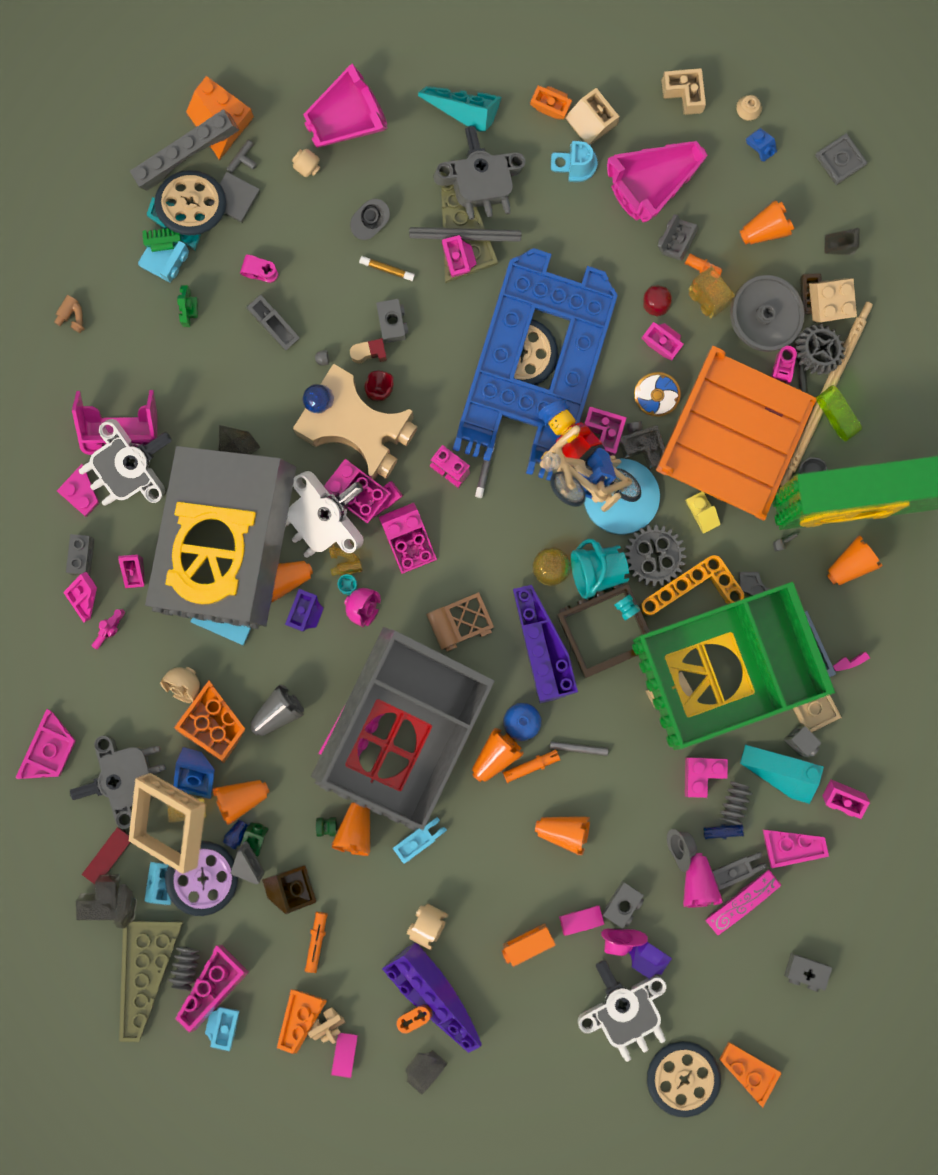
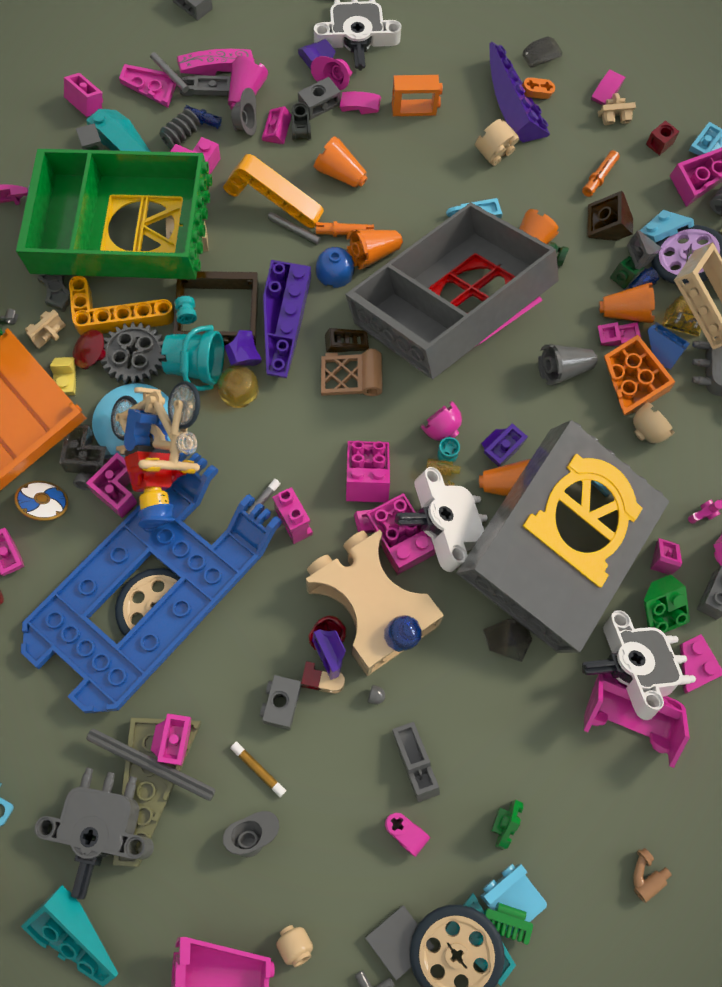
camera: 155 degrees left, 15 degrees down
orange wing [277,989,327,1054] -> none
none -> tan hips [25,310,66,349]
none -> dark red dish [73,330,106,370]
none -> flat silver bar [150,52,189,93]
none -> light orange beam [223,154,324,228]
none -> dark purple slope [225,330,262,366]
none -> dark pink slope [262,106,292,144]
none -> pearl dark grey piece [292,102,311,140]
none -> dark purple slope [312,629,346,680]
none -> dark brown slope [325,328,369,352]
none -> dark pink slope [598,322,641,346]
none -> medium azure wing [640,210,694,243]
none -> green slope [644,574,690,633]
none -> dark red brick [646,120,679,156]

